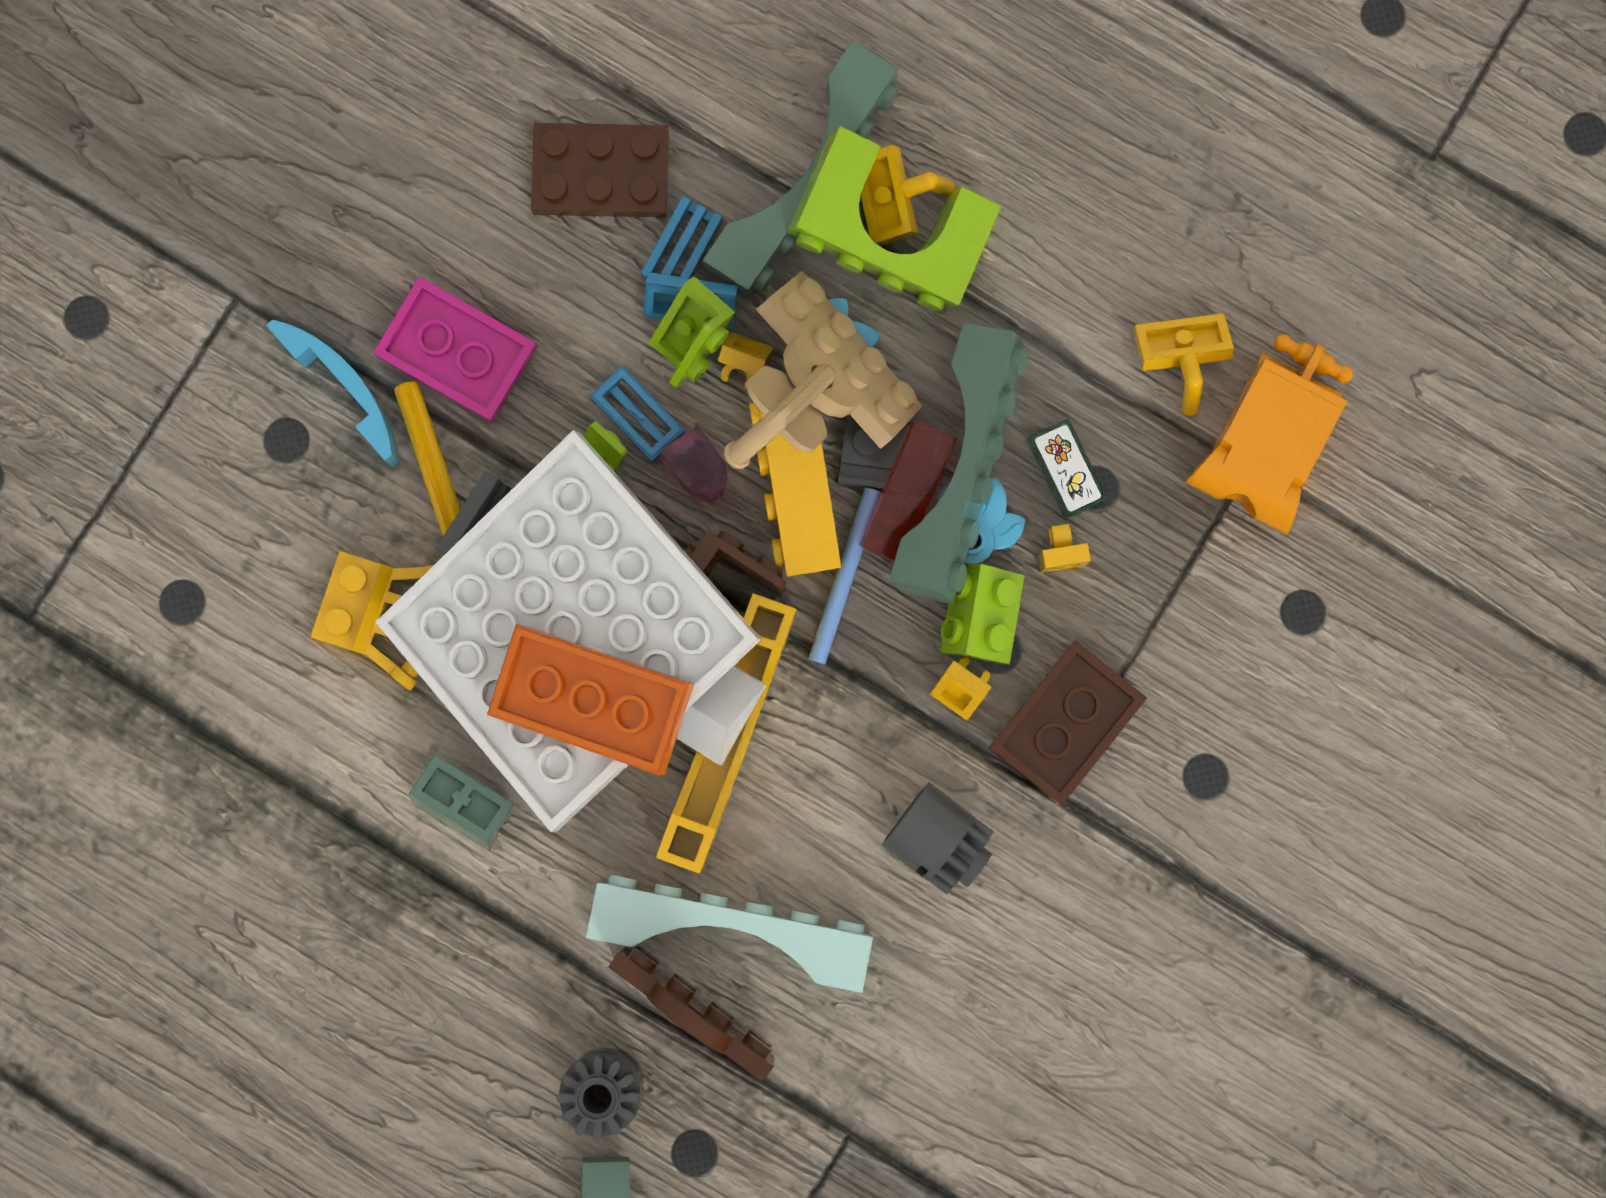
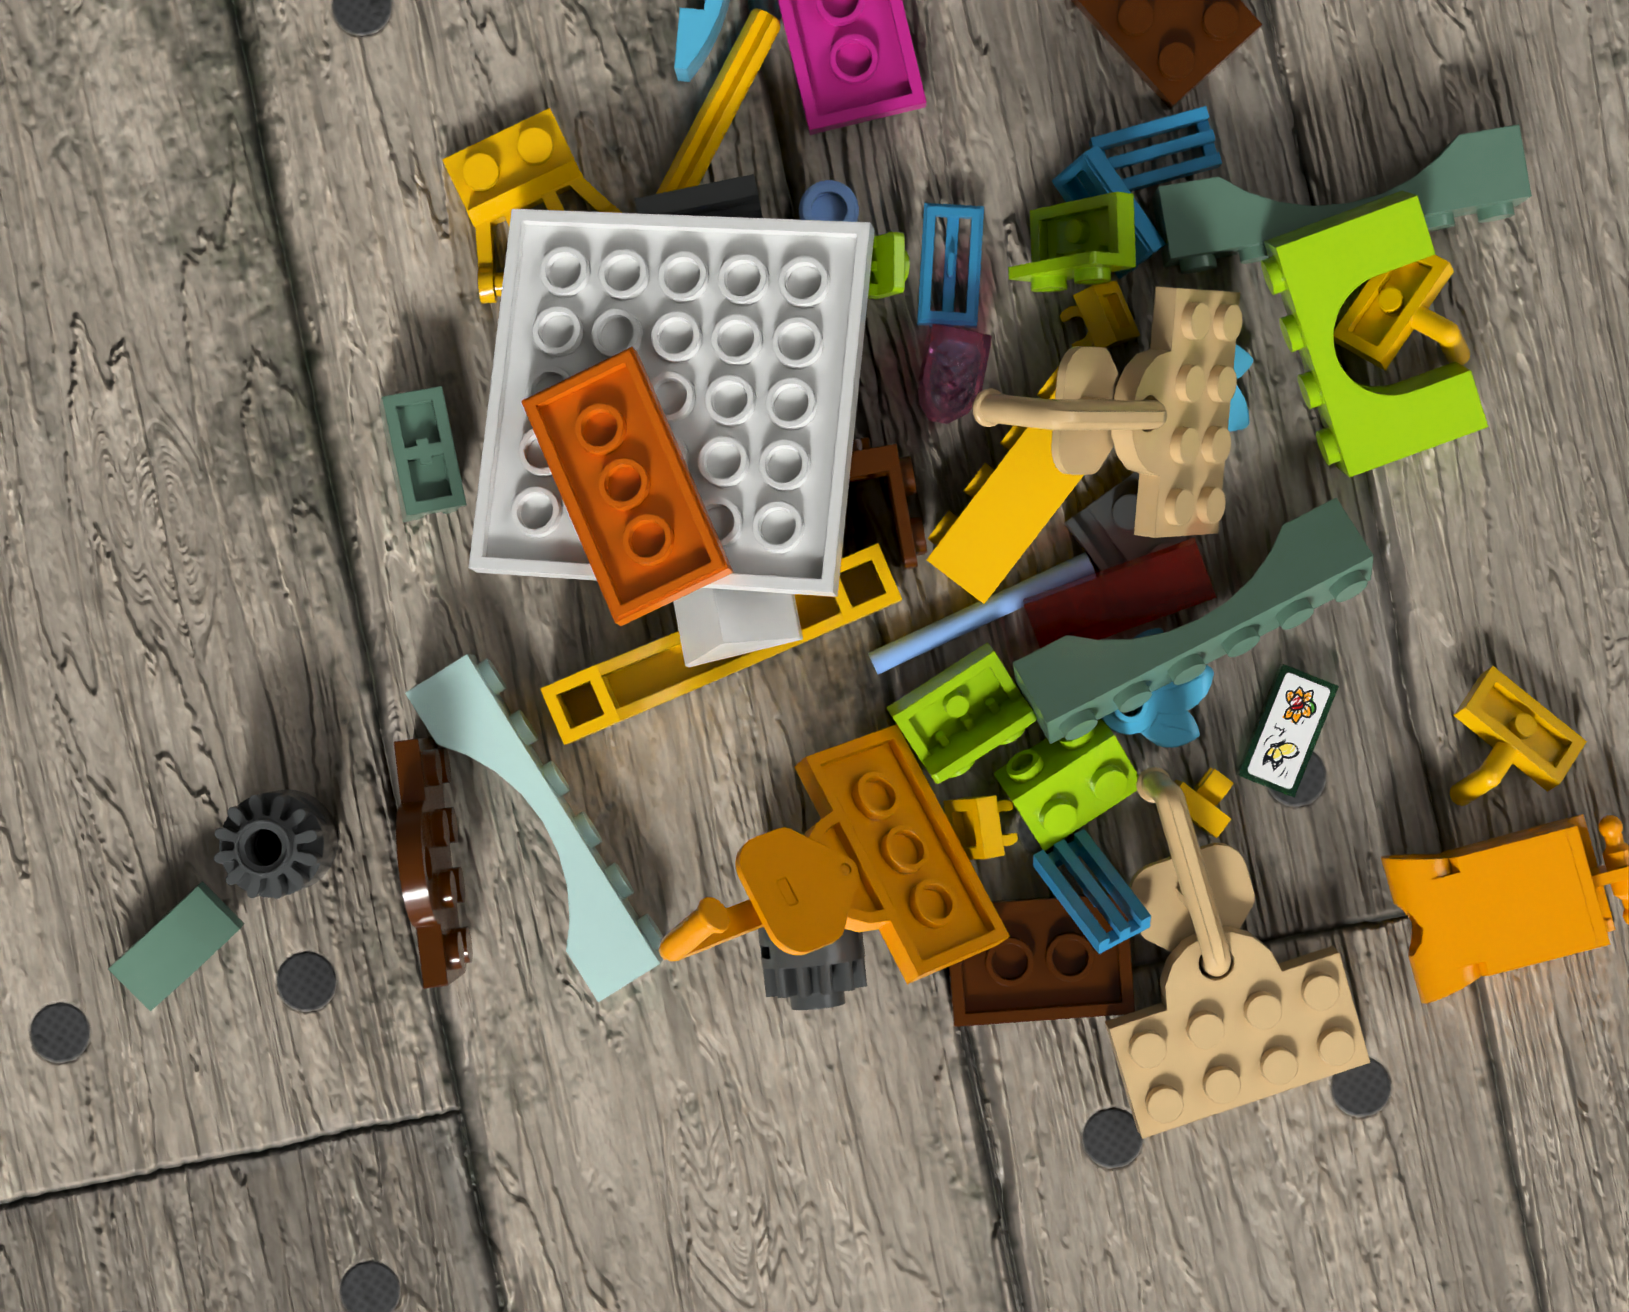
camera: 50 degrees right, 5 degrees up
none -> light orange plate [658,724,1010,984]
none -> light blue tile [799,180,859,222]
none -> lime bracket [886,642,1037,784]
none -> dark azure tile [1033,829,1151,954]
none -> tan plate [1105,767,1370,1139]

